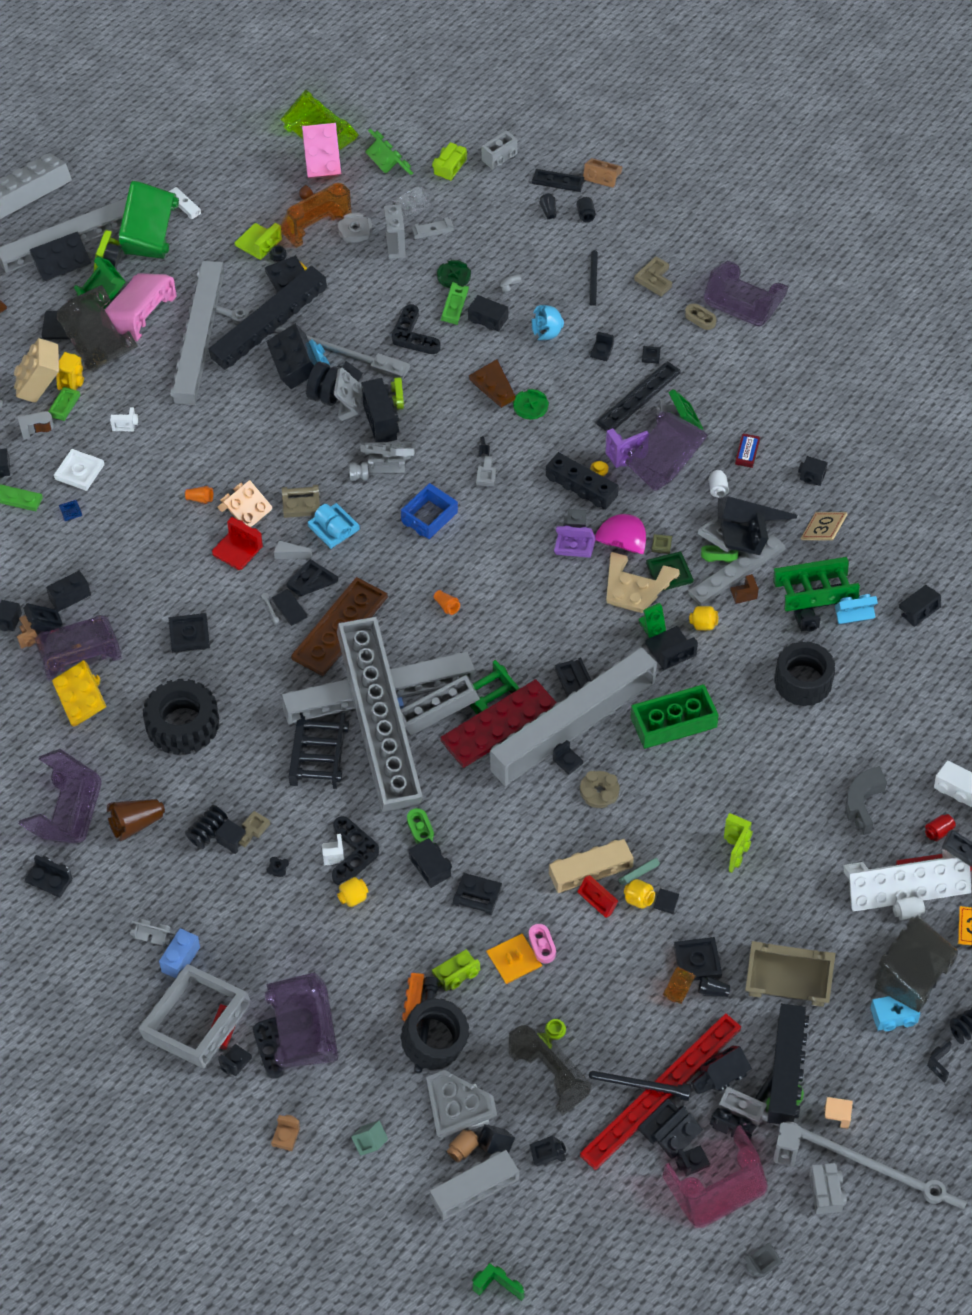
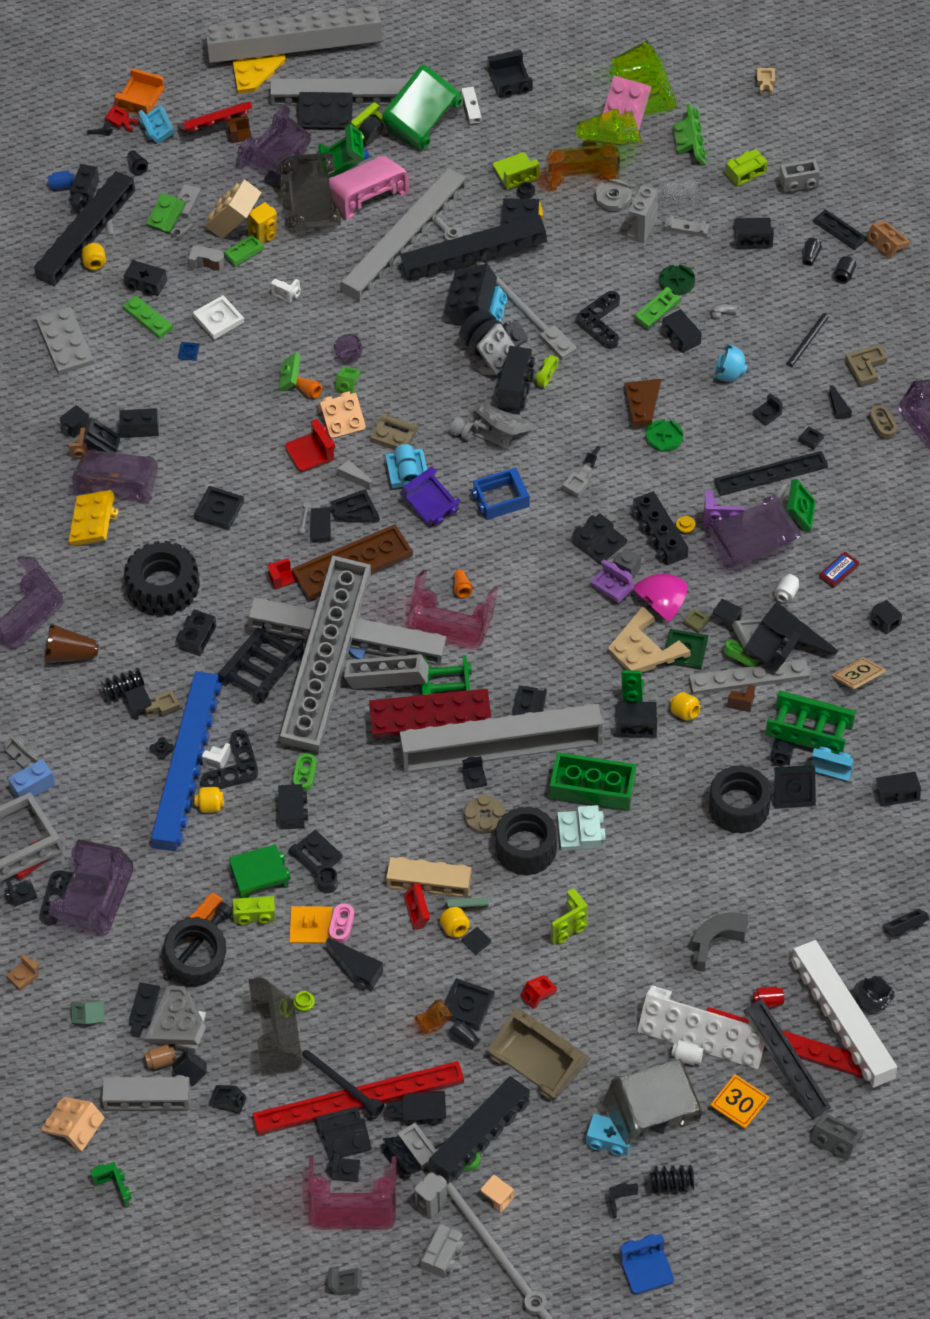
camera: 30 degrees right, 0 degrees up
none -> light nougat bracket [42,1097,105,1151]
none -> black hinge [129,982,160,1038]
none -> blue brick [151,671,222,852]
none -> black brick [176,609,217,656]
none -> green panel [229,844,291,898]
none -> clear purple windscreen [236,105,312,174]
none -> red panel [267,558,296,590]
none -> bright green plate [279,353,300,391]
none -> black wheel [317,866,338,894]
none -> black slope [326,938,383,991]
none -> clear purple hair [334,334,363,363]
none -> bright green bracket [335,366,361,394]
none -> dark purple panel [400,466,461,528]
none -> clear pink windscreen [408,569,498,648]
none -> black panel [487,50,533,98]
none -> black tyre [495,807,557,876]
none -> red bracket [520,975,558,1009]
none -> light aqua plate [558,805,605,850]
none -> black plate [573,513,627,565]
none -> clear neon green windscreen [576,109,642,147]
none -> black panel [713,599,742,632]
none -> black bracket [734,218,774,248]
none -> tan plate [757,68,775,95]
none -> black tile [774,765,816,808]
none -> black piece [829,385,852,419]

